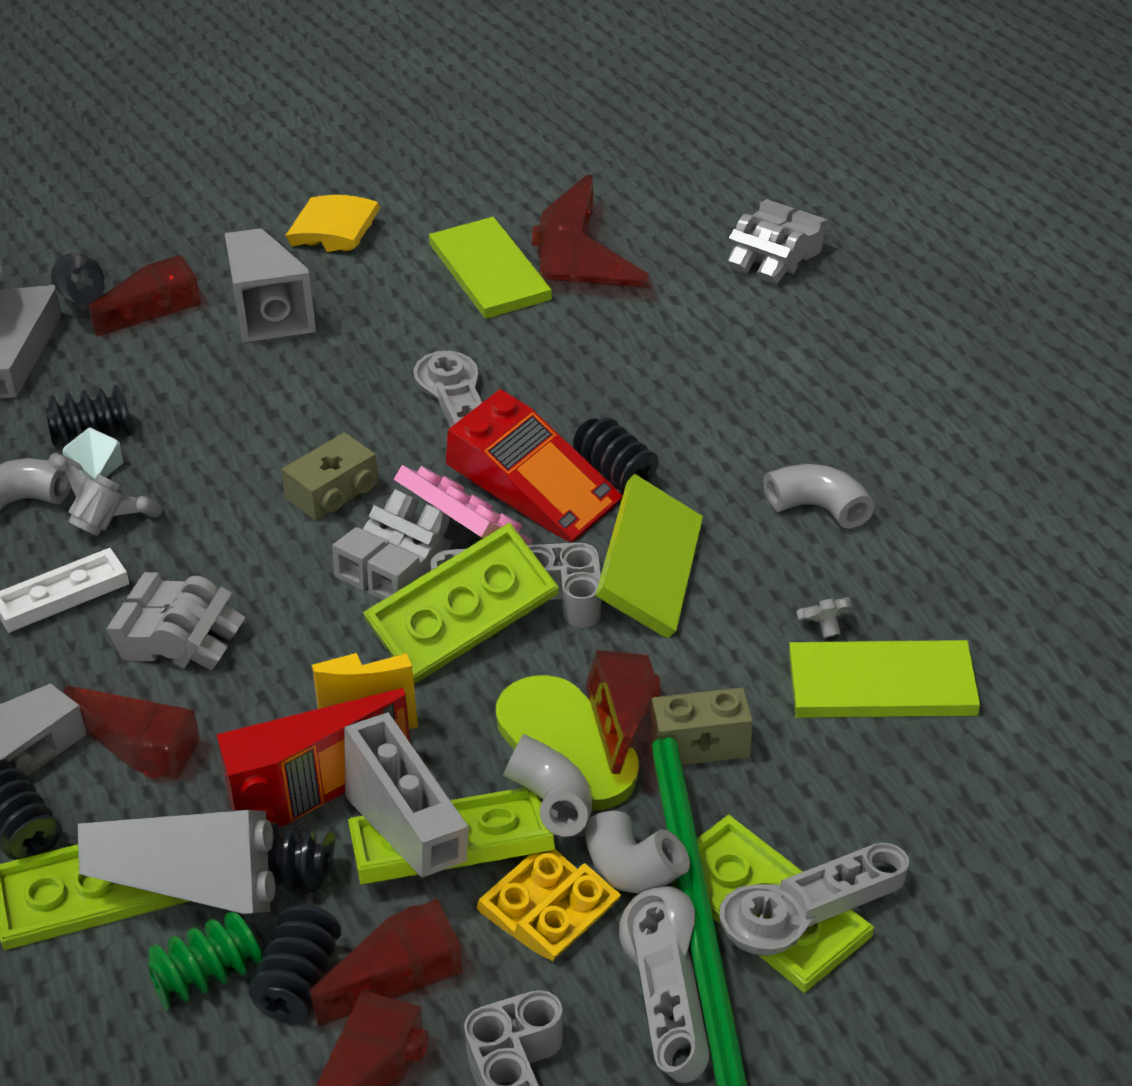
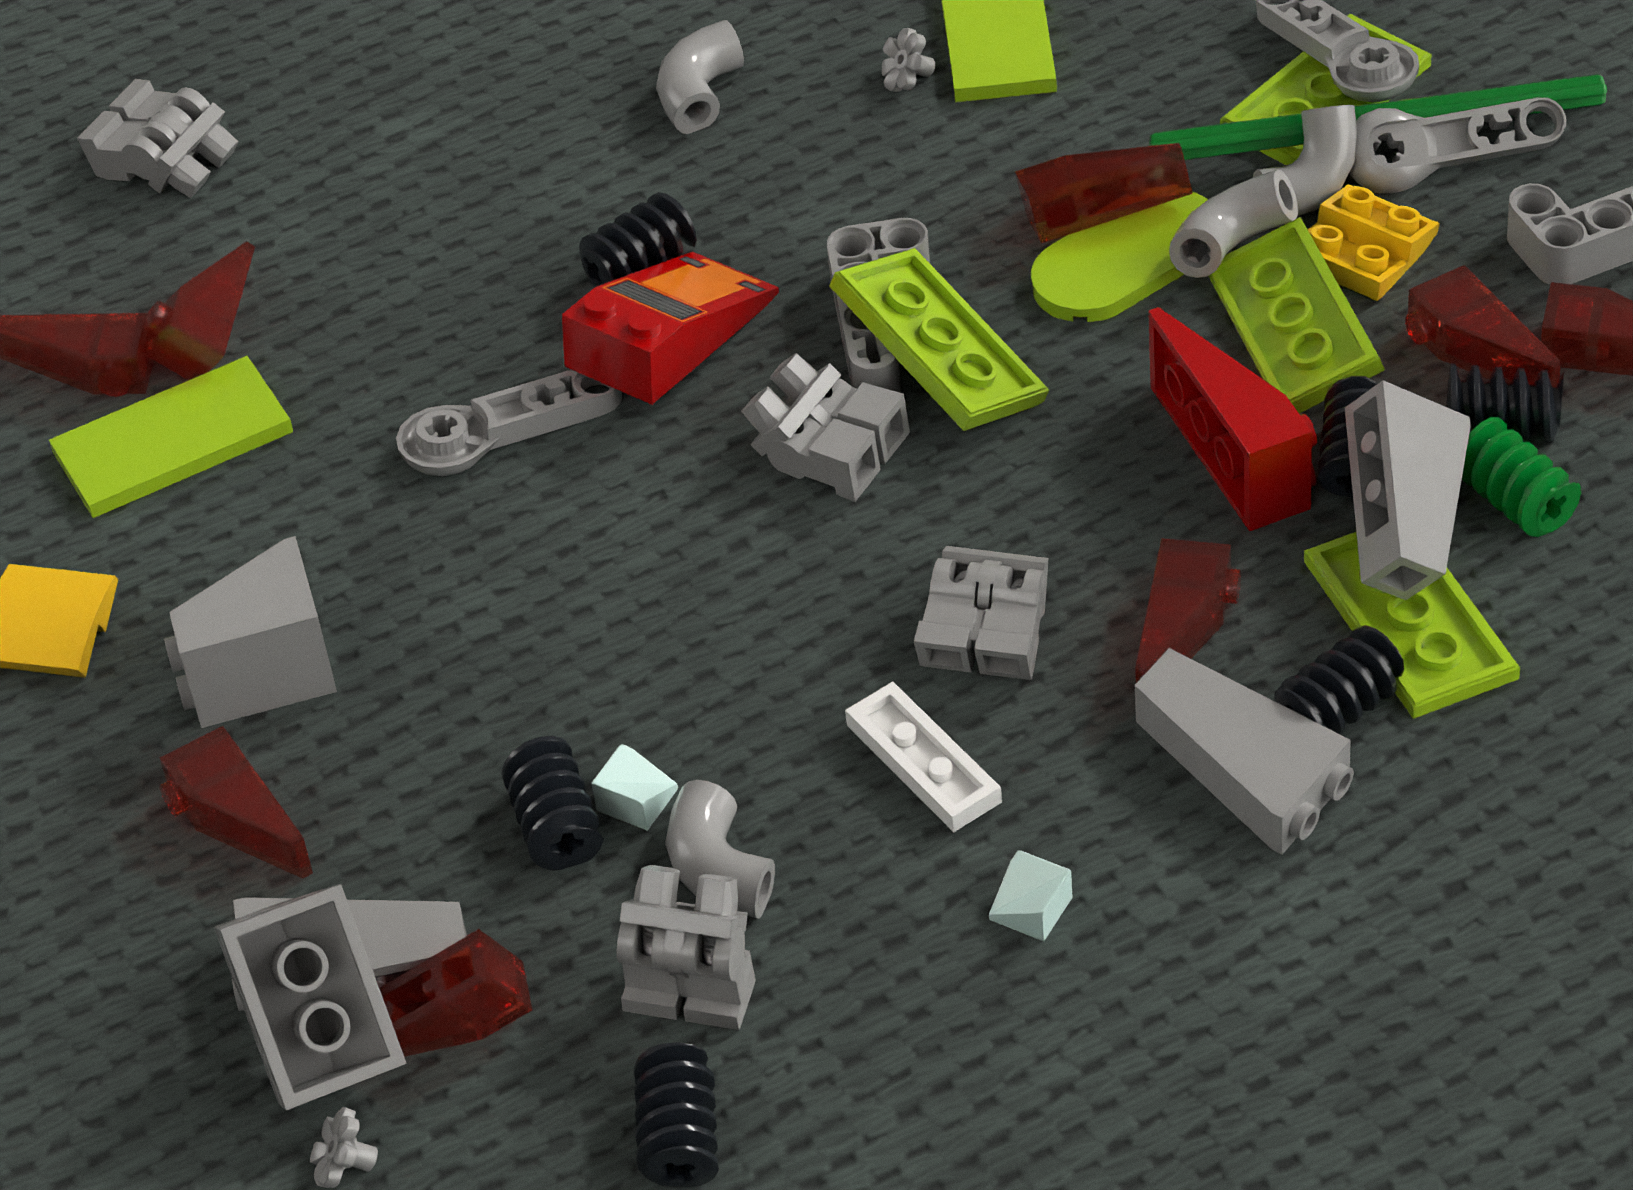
camera: 90 degrees left, 5 degrees up
light grey piece [48,453,163,536] -> none
black piece [51,253,105,304] -> none
olive brick [281,432,379,521] -> none
yellow slope [312,653,418,729] -> none
light grey slope [345,712,468,878] -> none
bright pink plate [394,465,533,545] -> none
lime tile [595,474,703,638] -> none
olive brick [651,687,753,765] -> none

